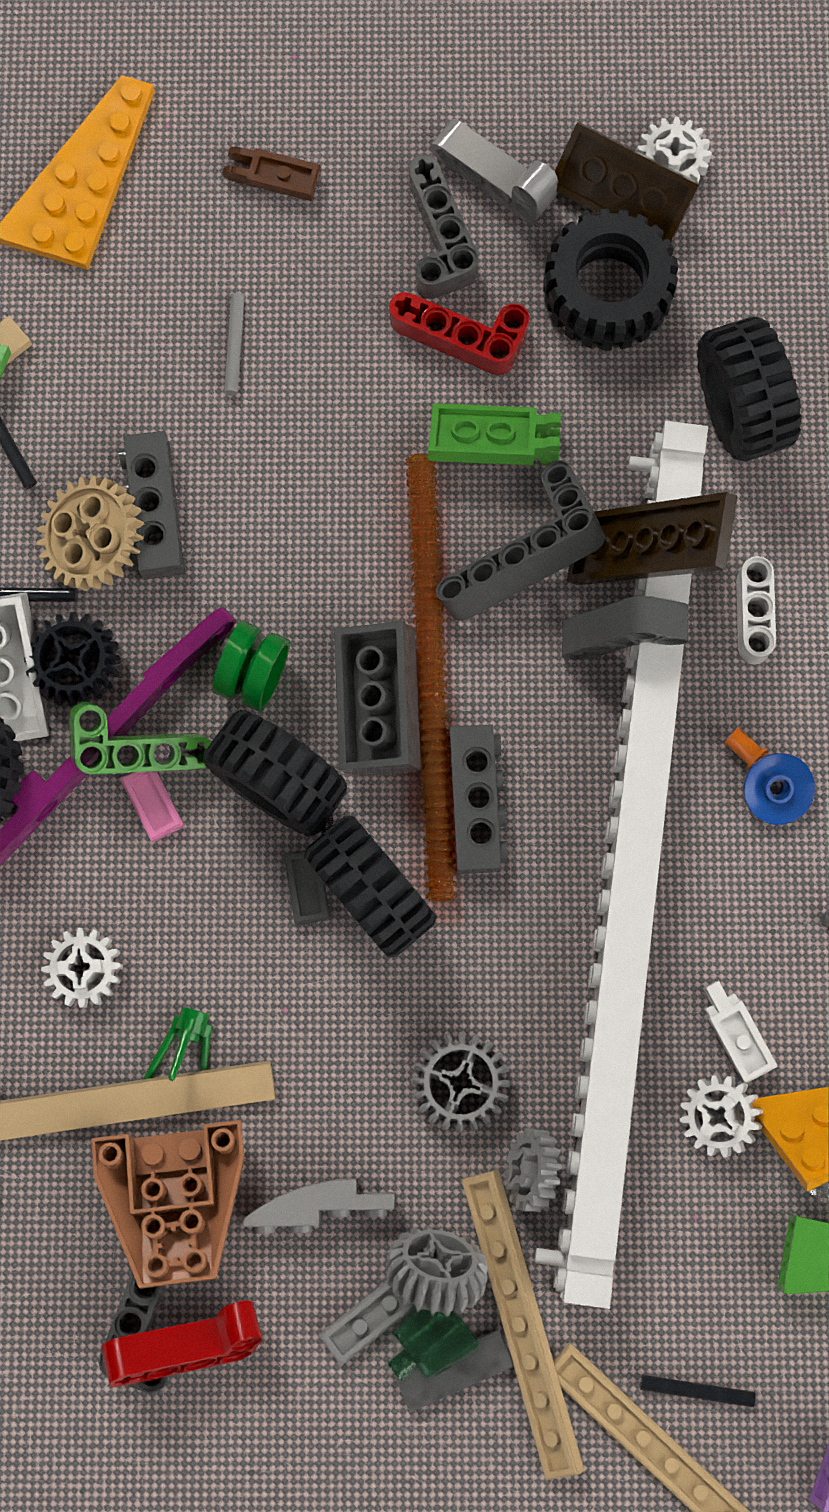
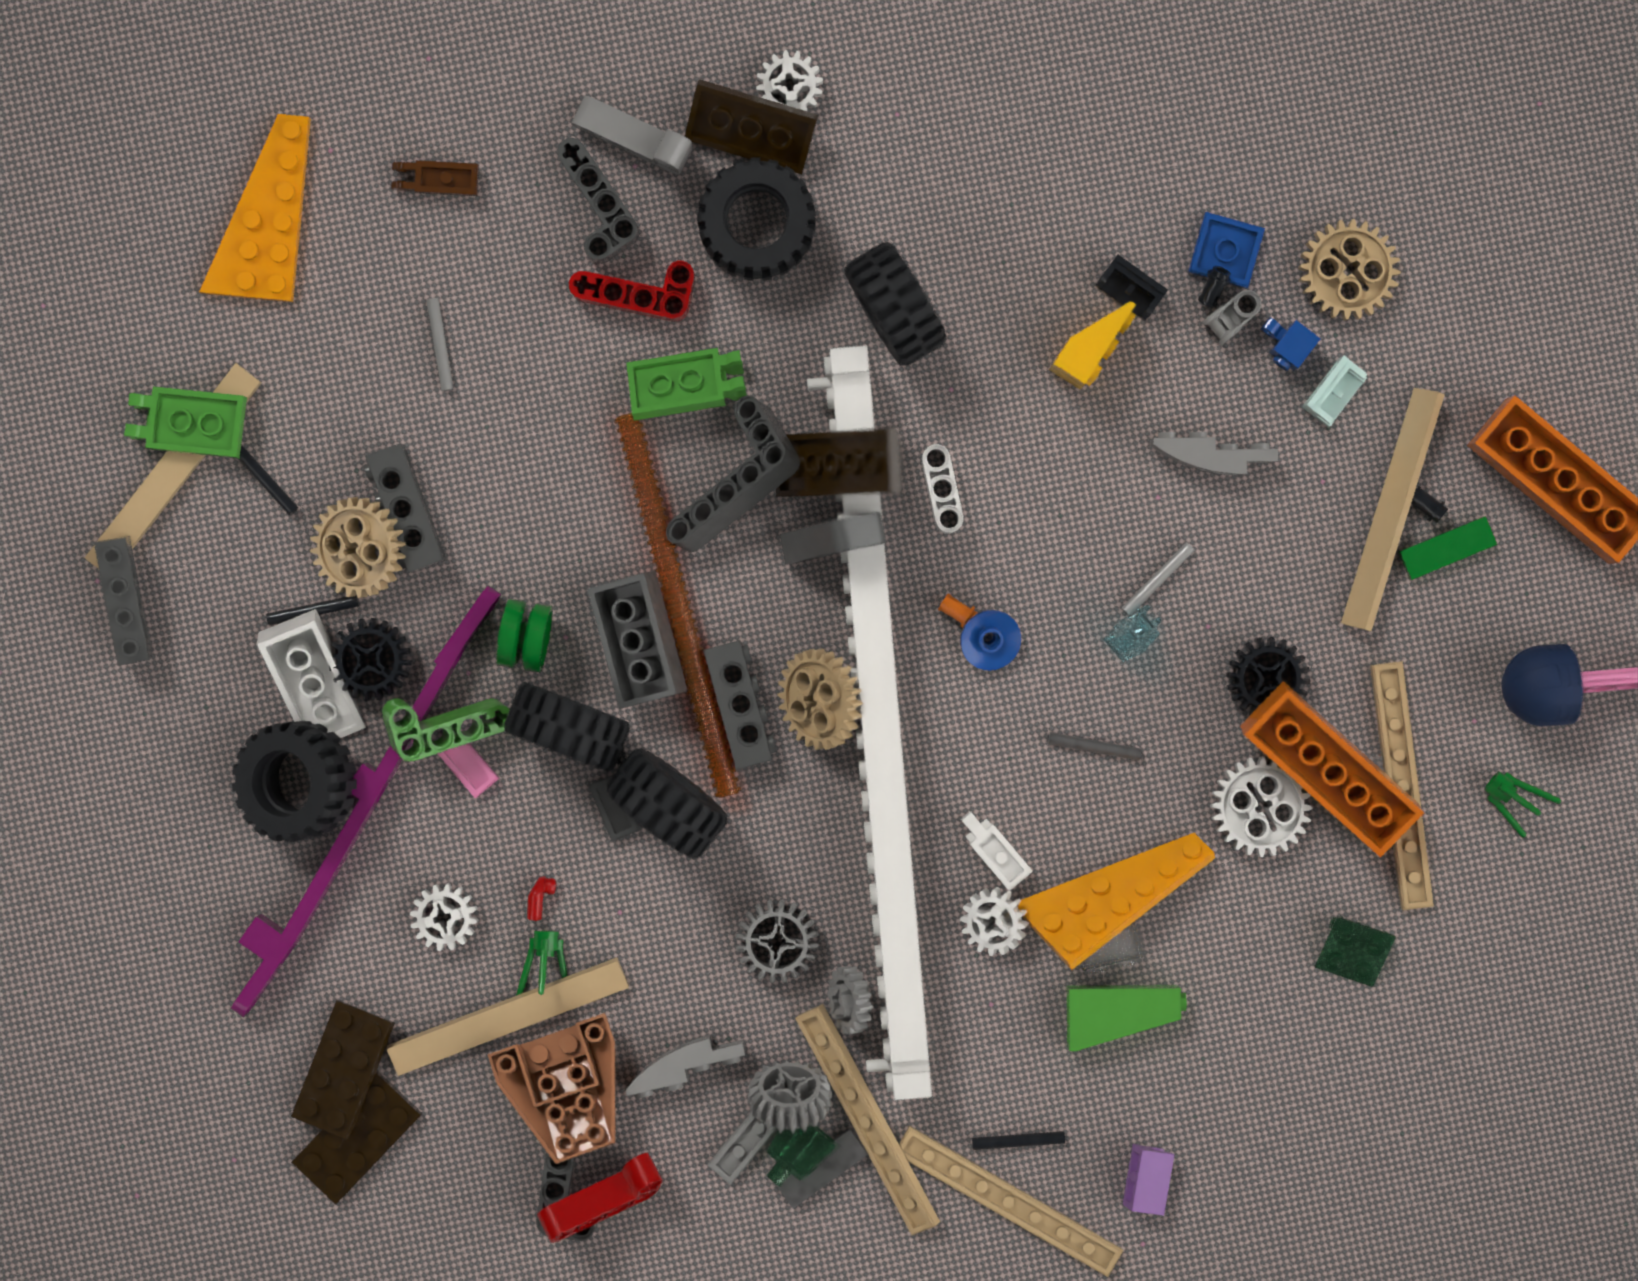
camera: 15 degrees left, 10 degrees up
none -> red arm [527,876,557,921]
none -> tan gear [777,648,863,750]

